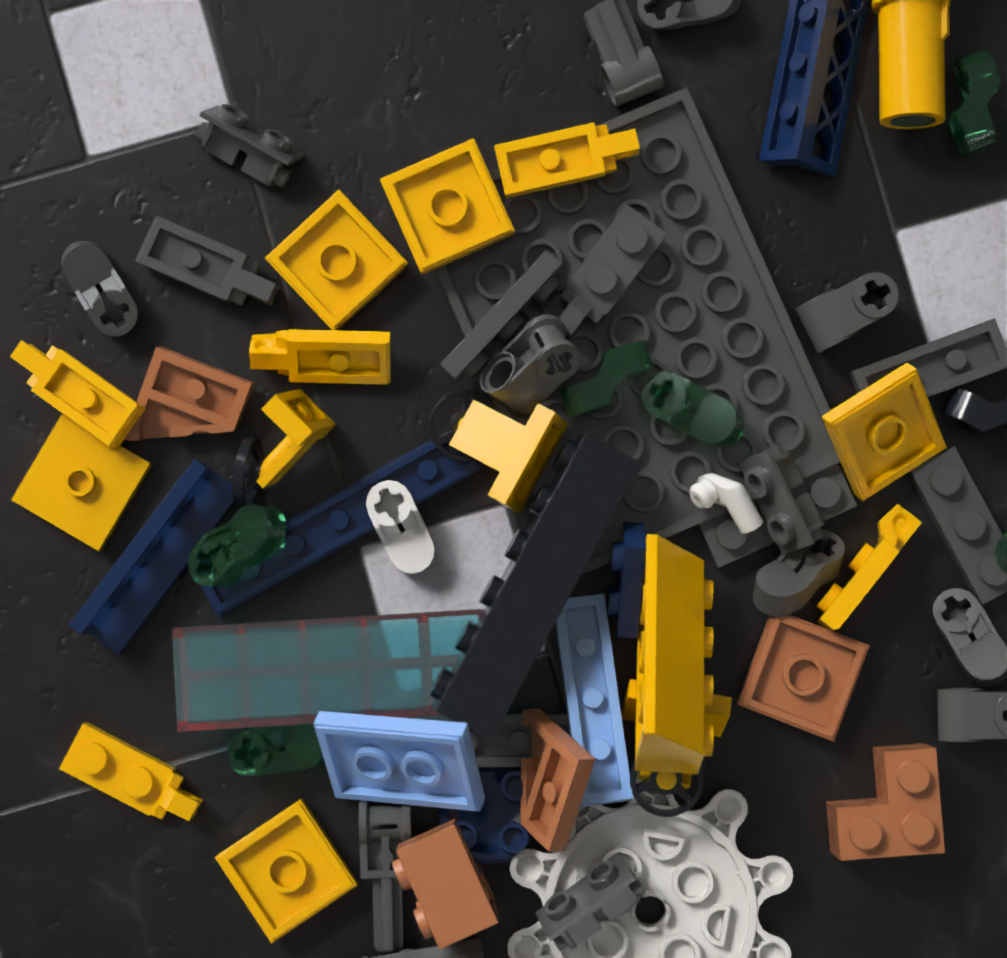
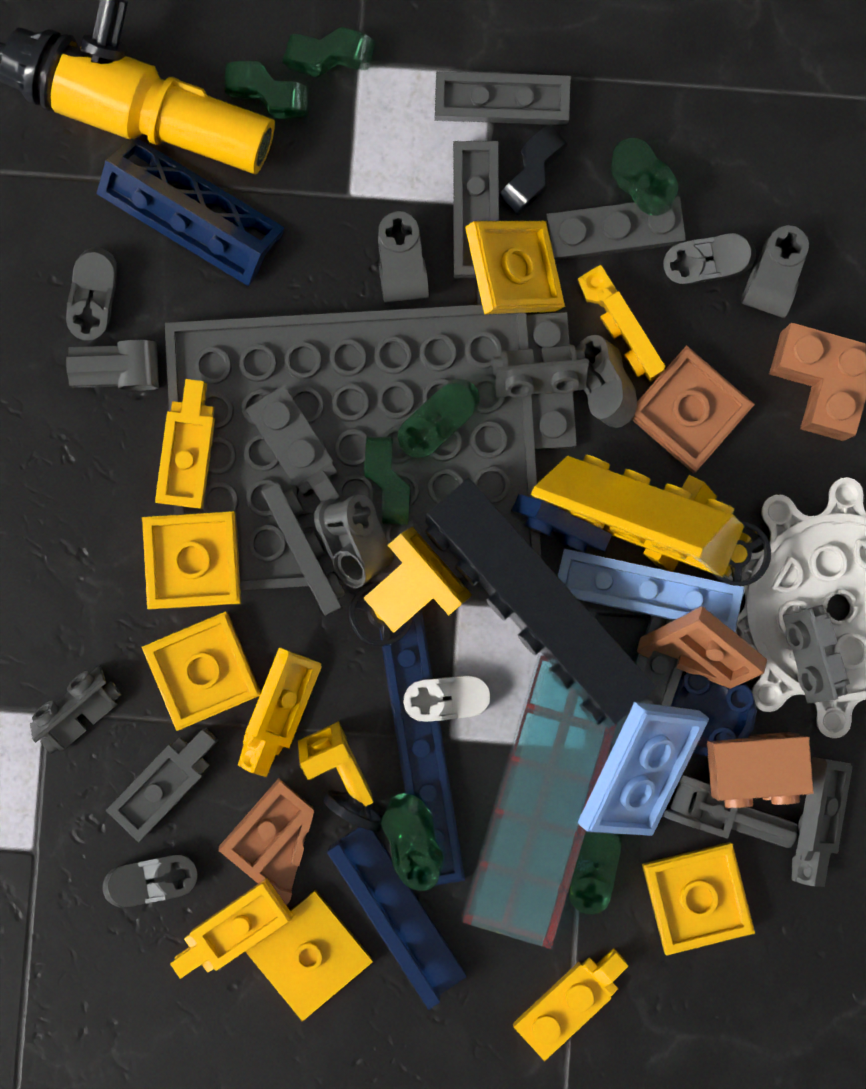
camera: 75 degrees left, 0 degrees up
white arm [689,473,763,534] -> none

